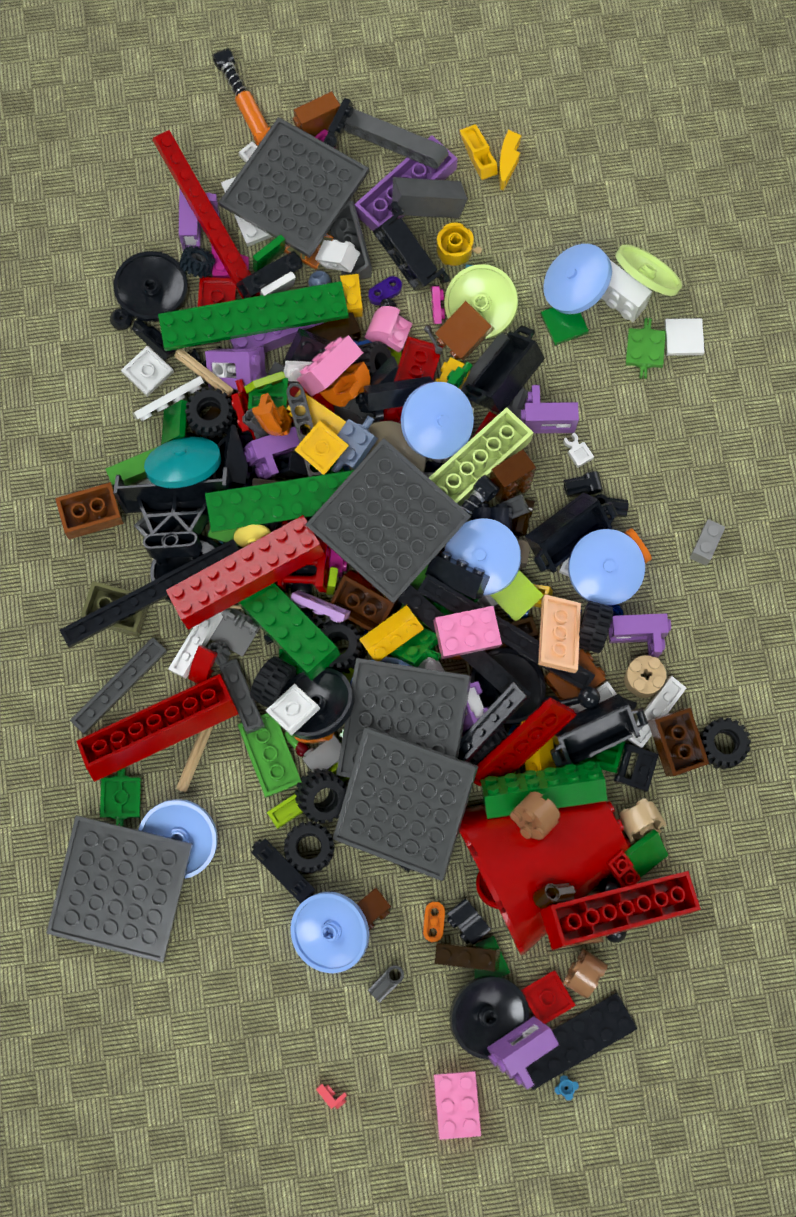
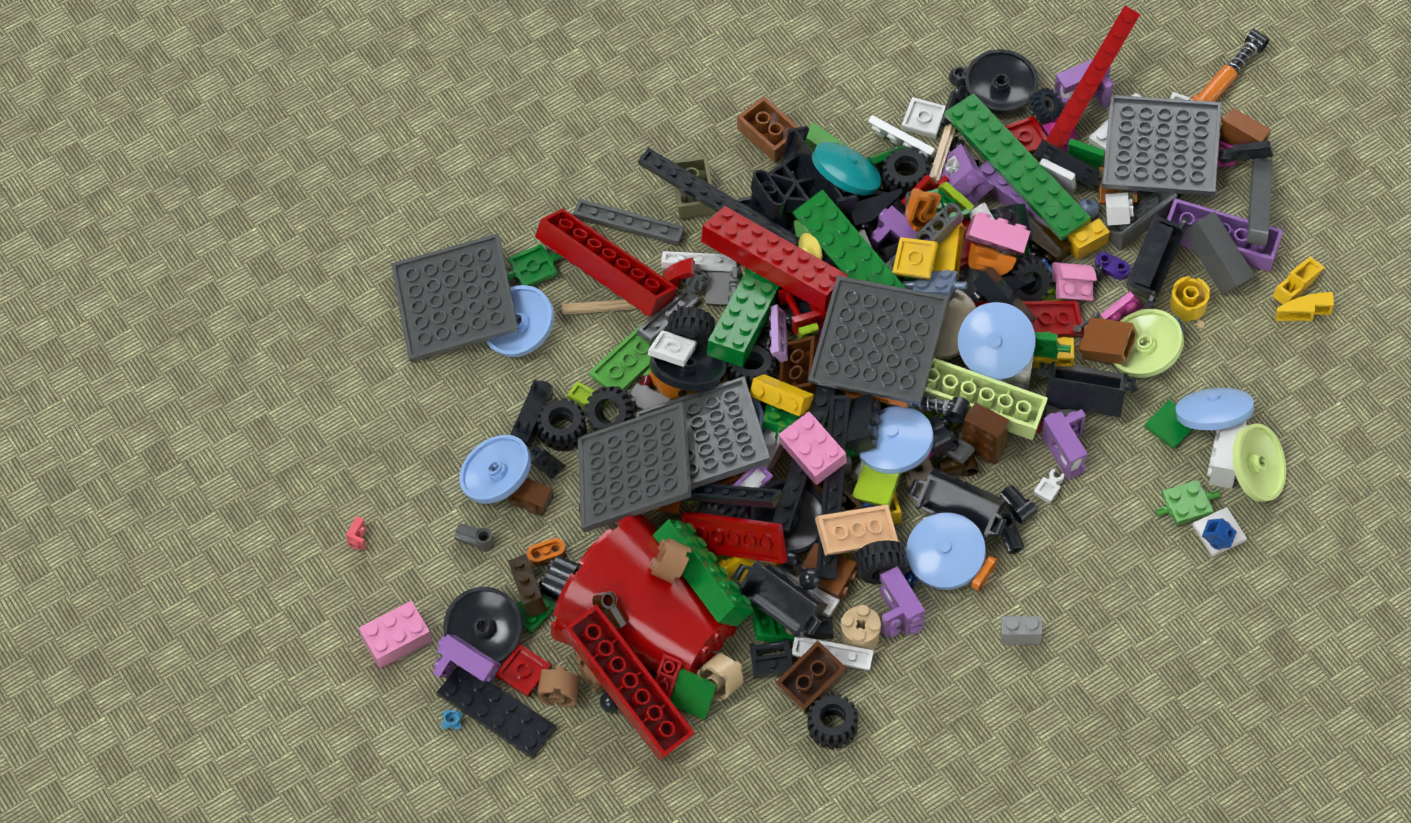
camera: 70 degrees right, 15 degrees down
none -> black hinge [530,447,566,479]
none -> blue brick [1202,518,1237,550]

